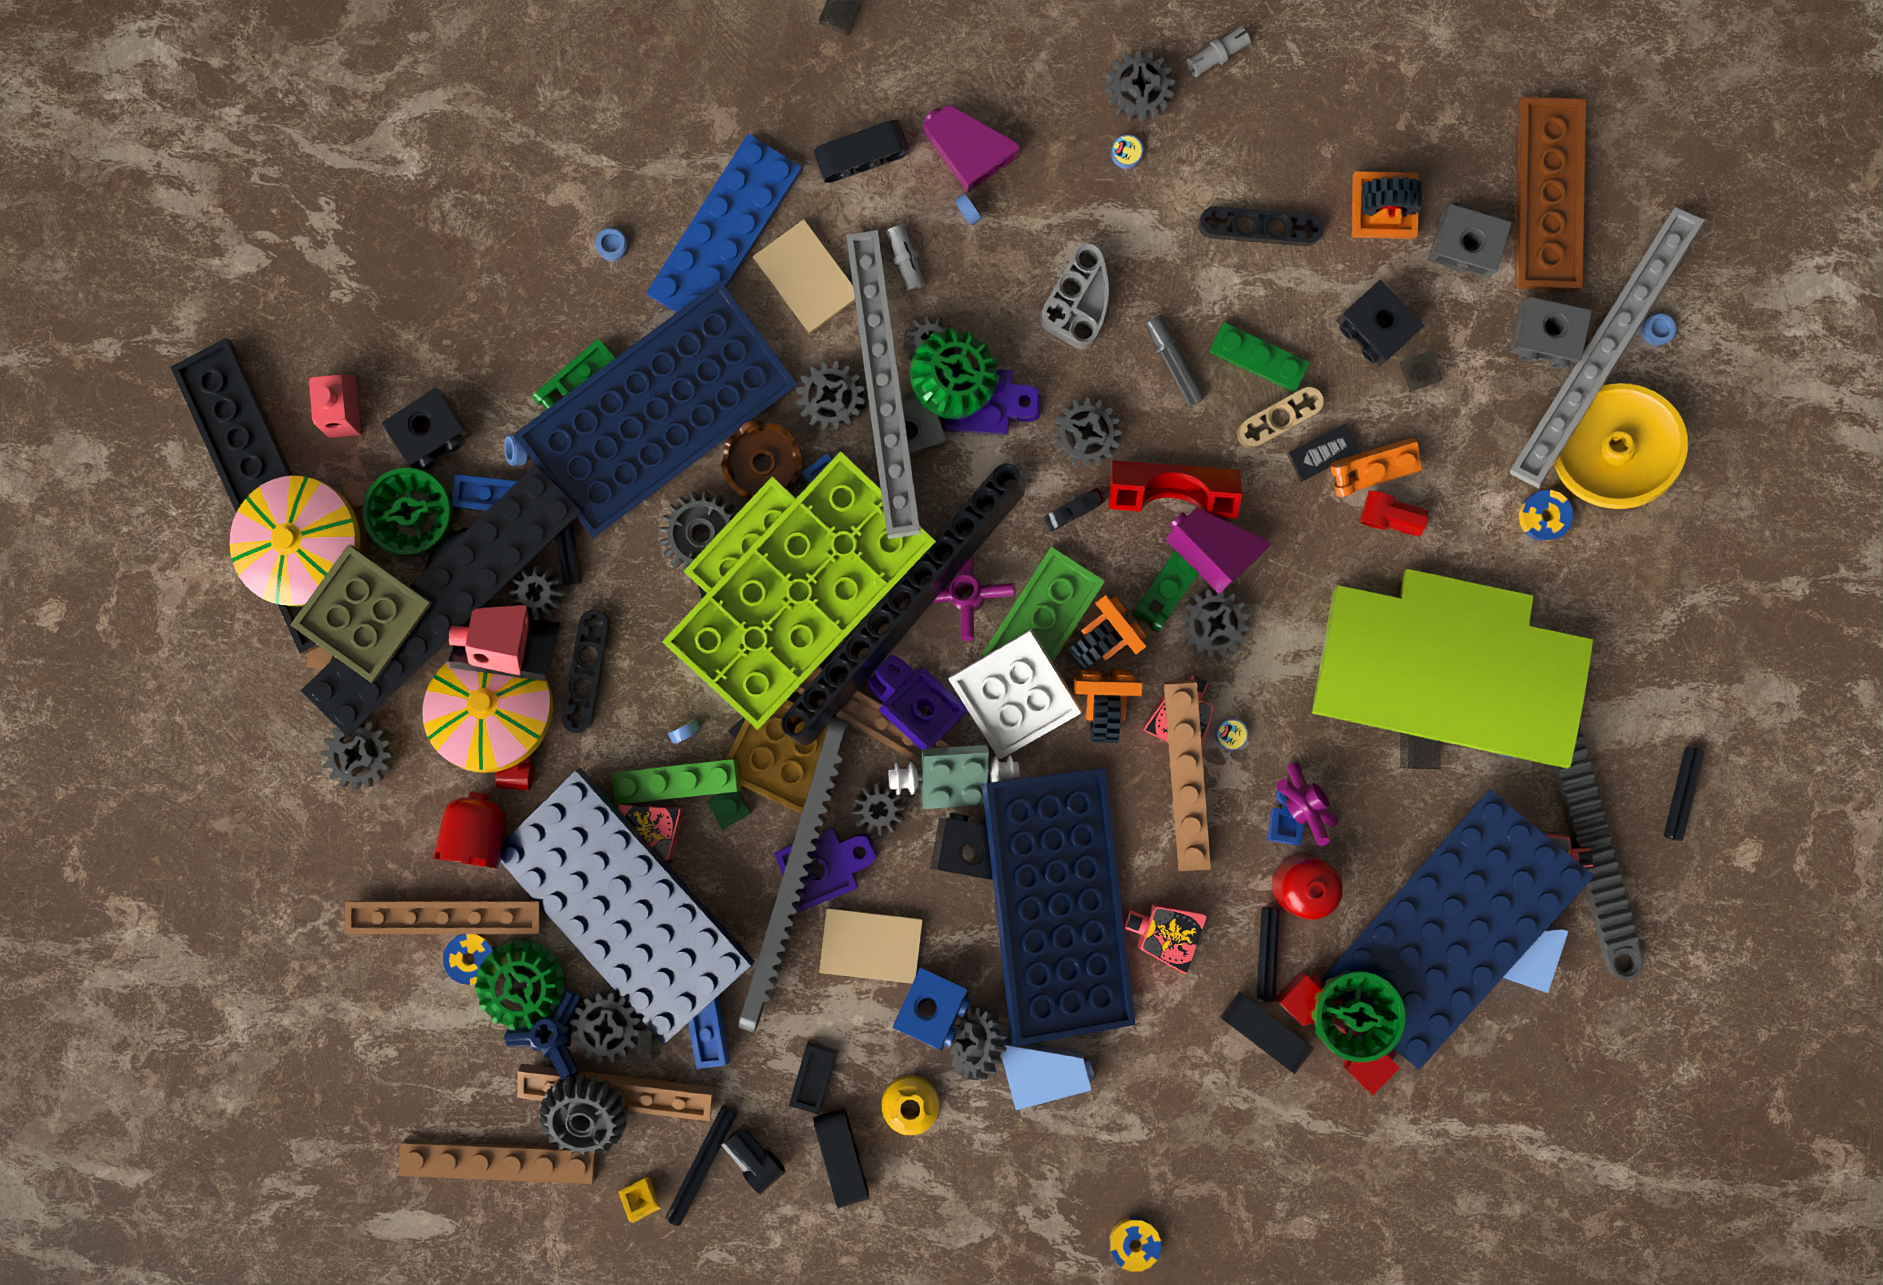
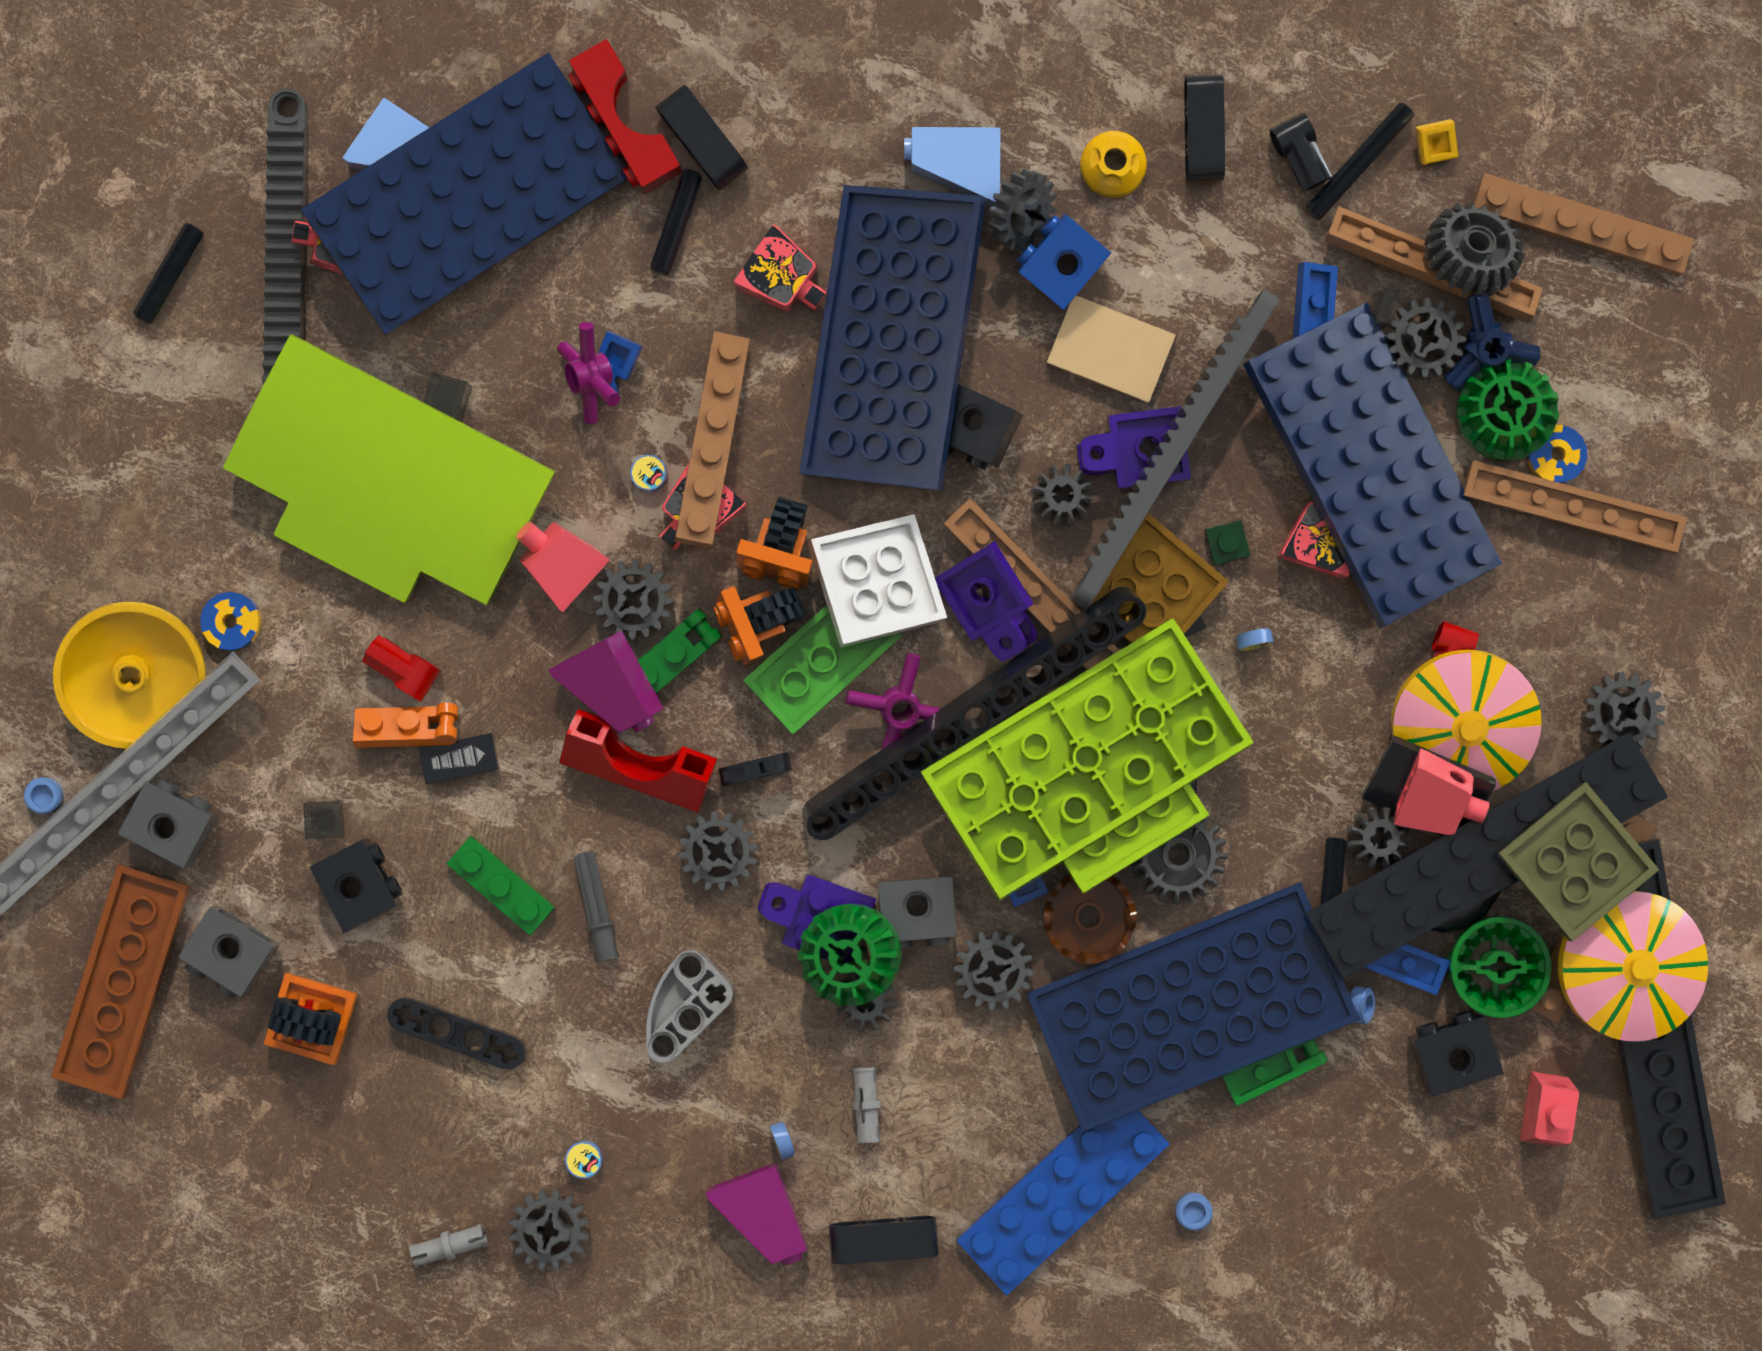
camera: 160 degrees left, 0 degrees up
red cylinder [433,791,506,869] -> none
black beam [562,610,610,733] -> none
bright green plate [612,759,741,805] -> none
tan tile [752,219,855,335] -> none
black tile [789,1042,838,1115] -> none
light grey plate [846,230,921,539] -> none
sand green plate [889,745,1020,809] -> none
tan beam [1237,387,1324,449] -> none
red cylinder [1272,853,1343,920] -> none
green gear [1312,970,1405,1062] -> none
none -> coral torso [516,522,610,612]

